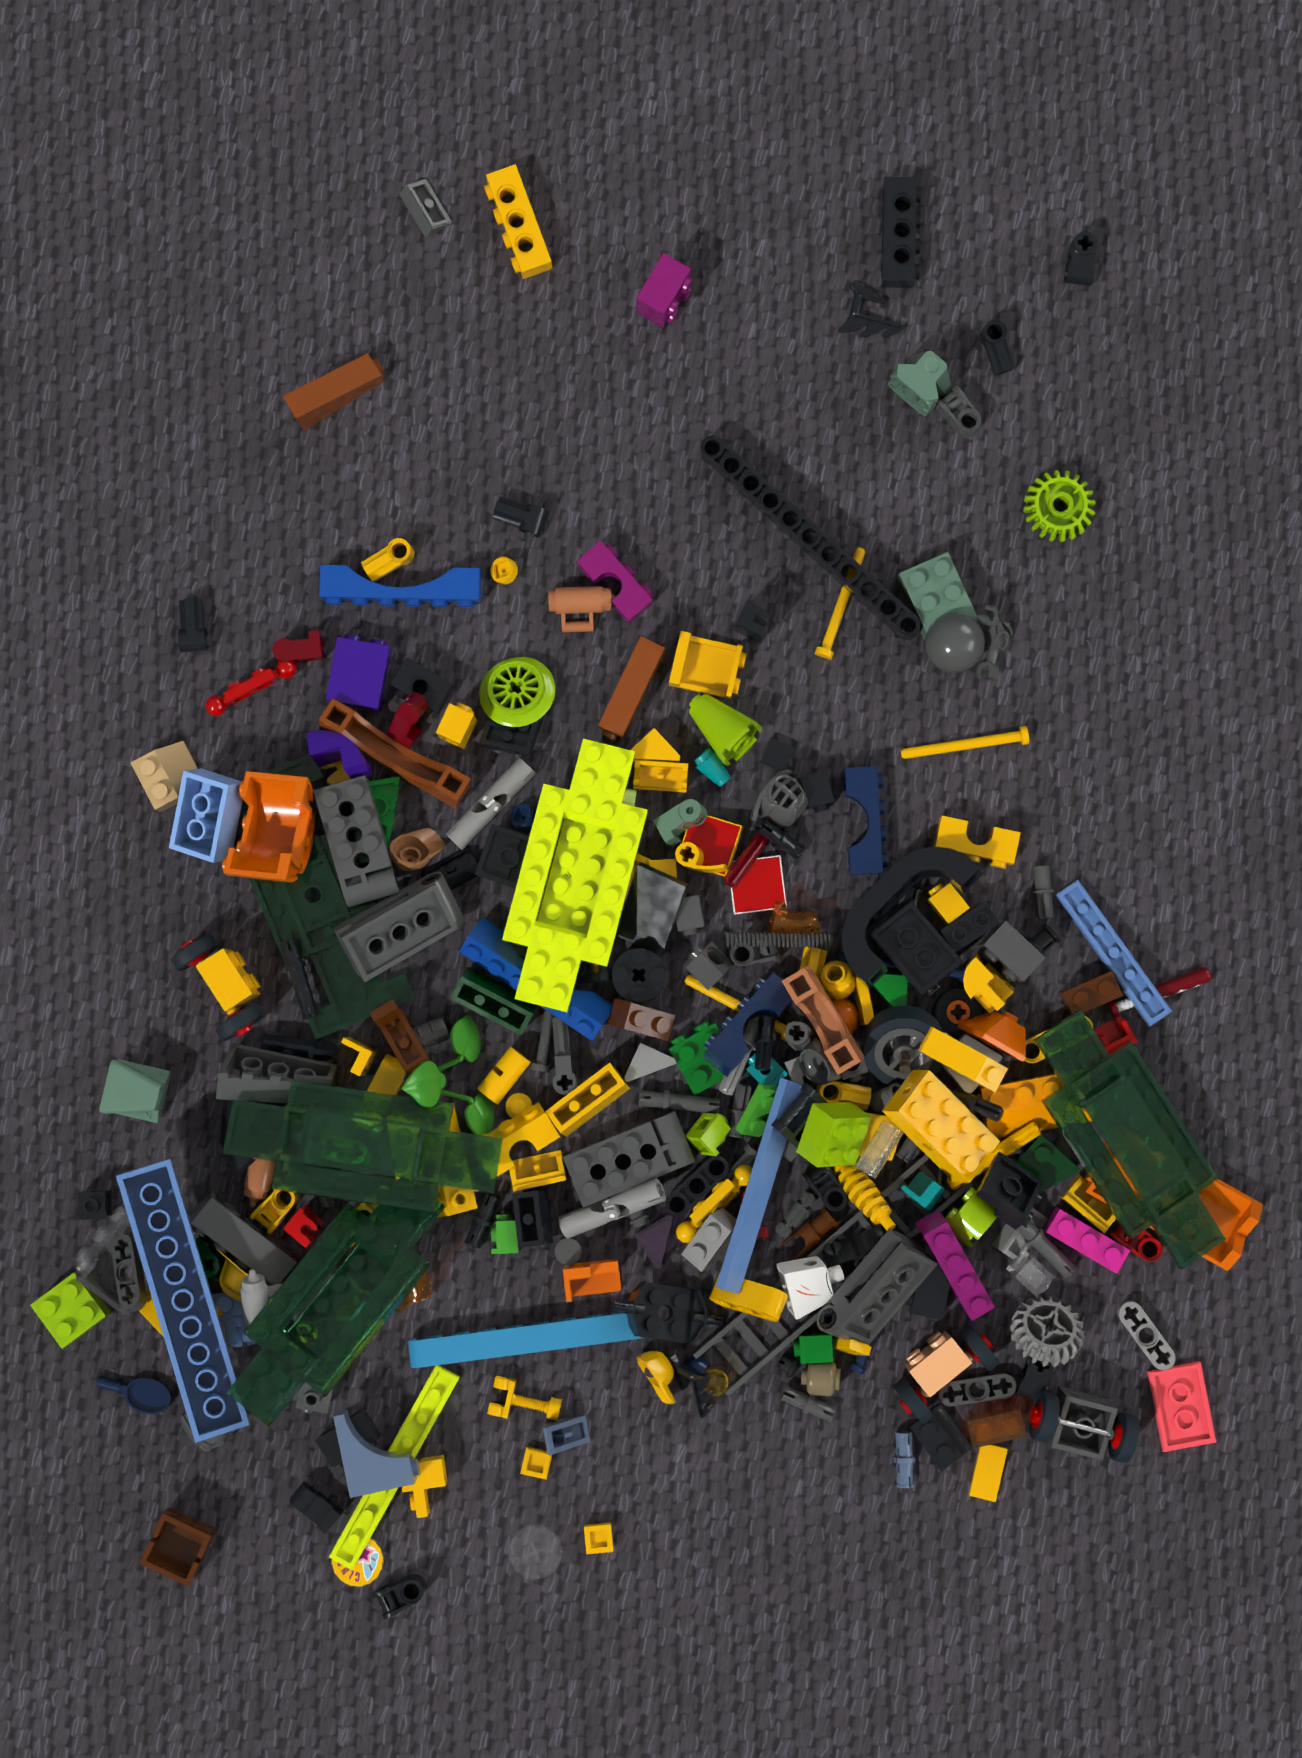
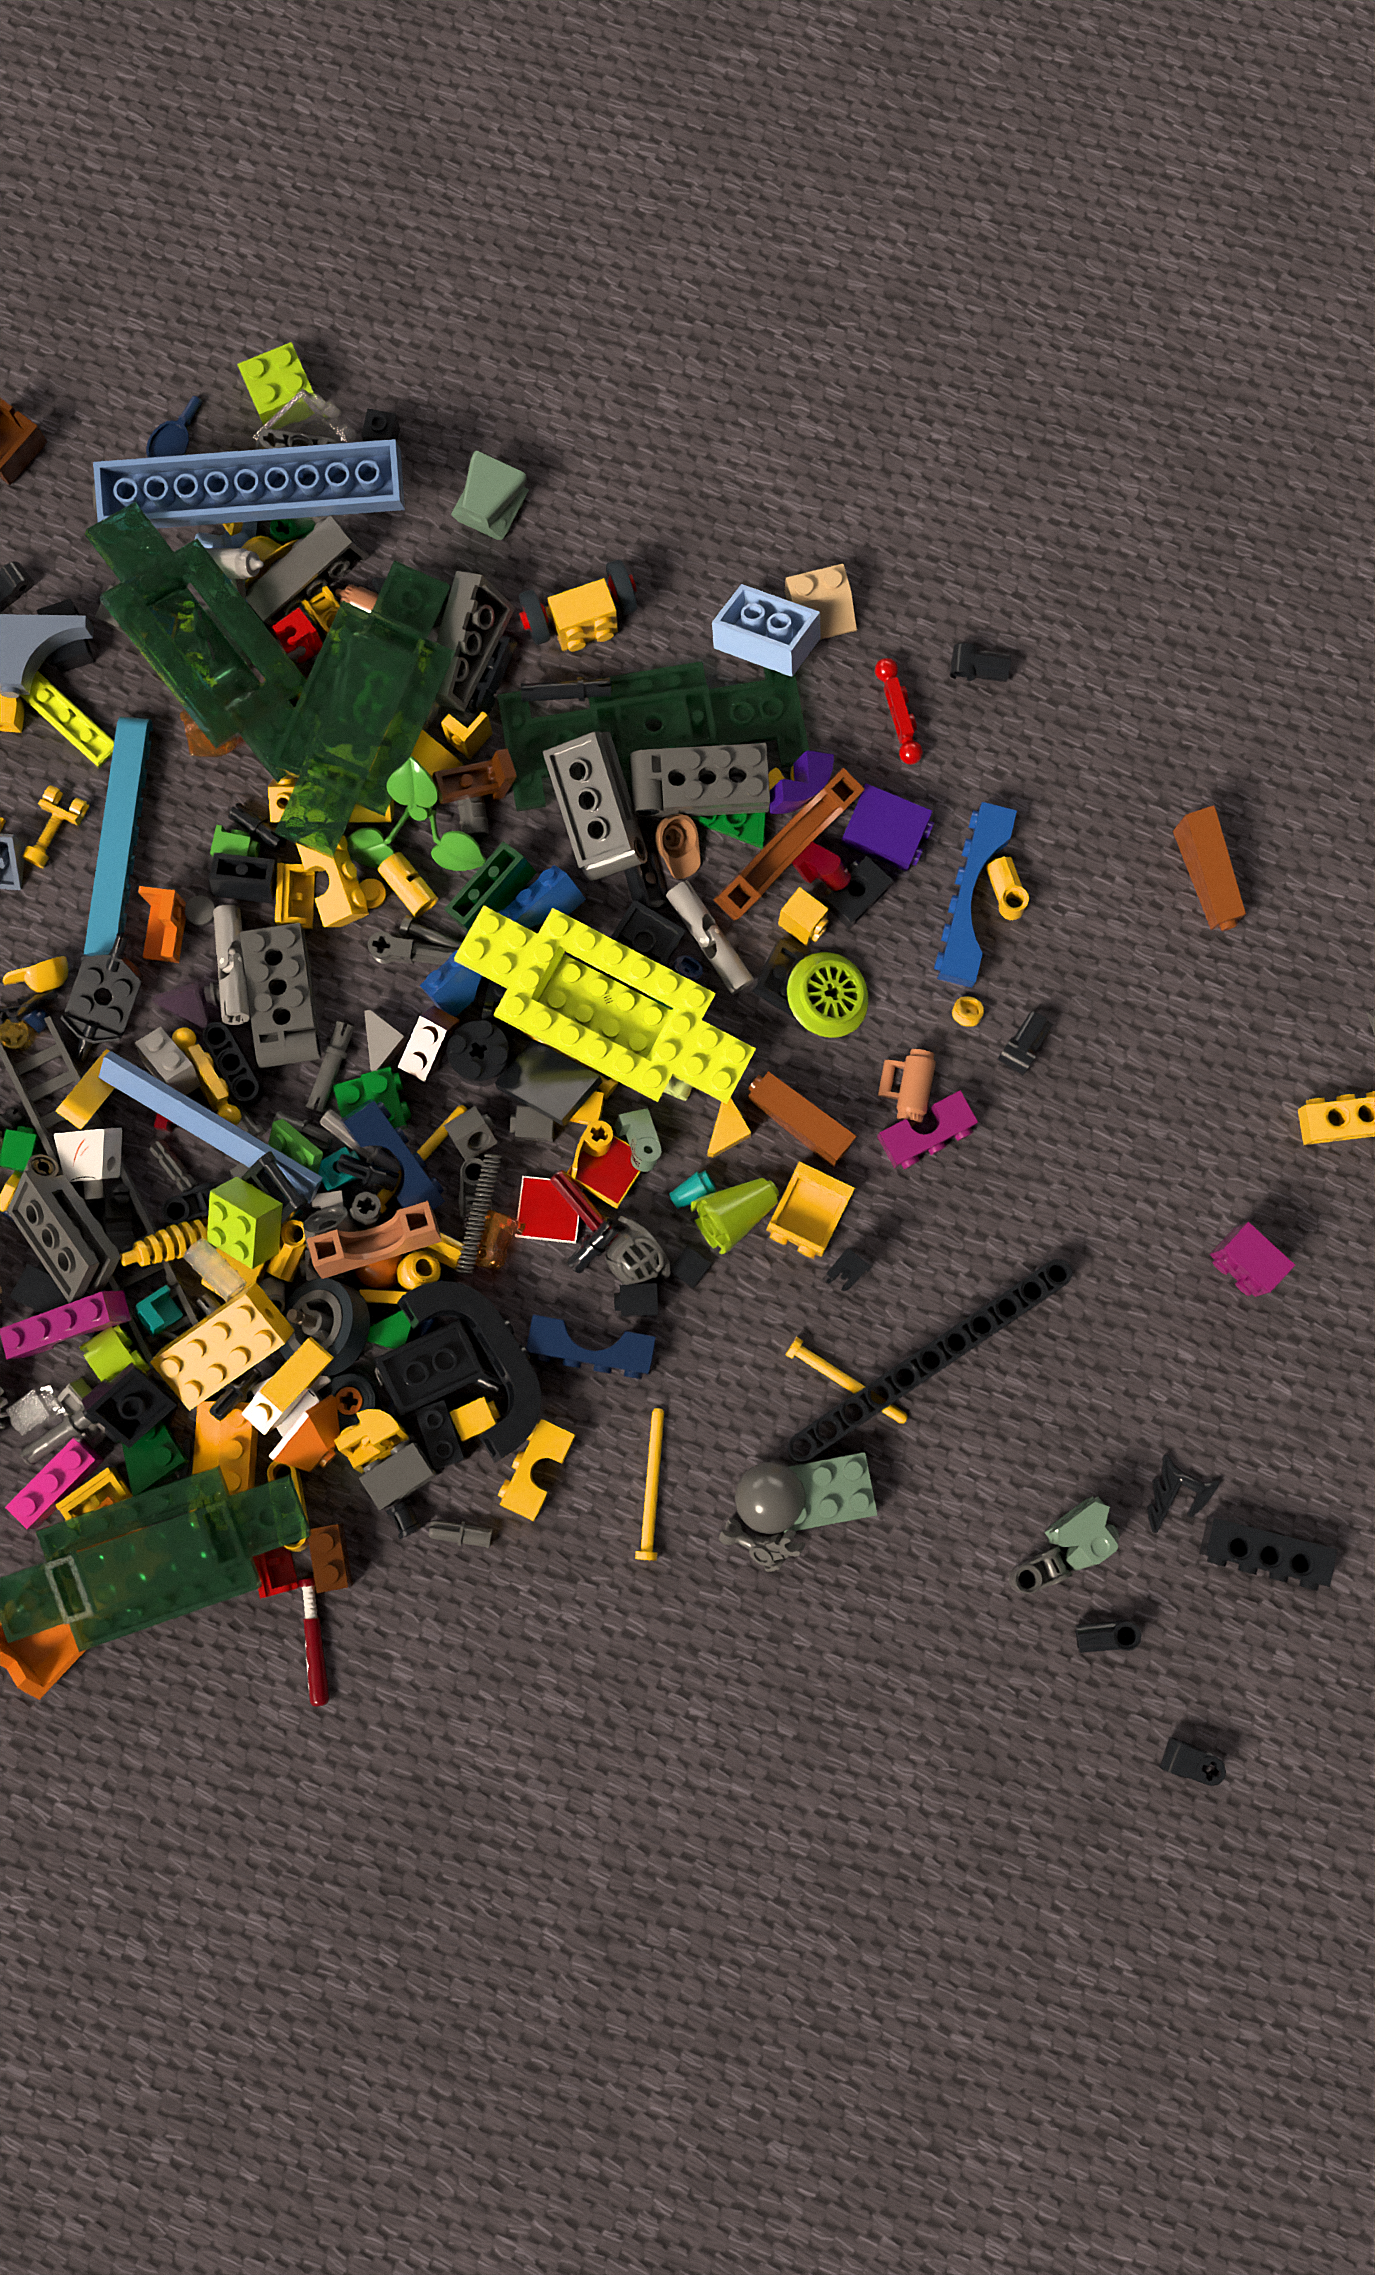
camera: 100 degrees right, 5 degrees down
orange cylinder [222,771,316,882] -> none
dark red leg [272,630,325,663] -> none
yellow brick [545,1063,631,1137] -> none
yellow hinge [633,760,688,793] -> none
lime brick [685,1113,731,1156] -> none
reddish brown piece [780,1207,839,1260] -> none
yellow axle [947,1122,1041,1190] -> none
lime gear [1023,470,1096,542] -> none
medium blue tile [1056,880,1172,1027] -> none
red piece [1109,1214,1163,1262] -> none

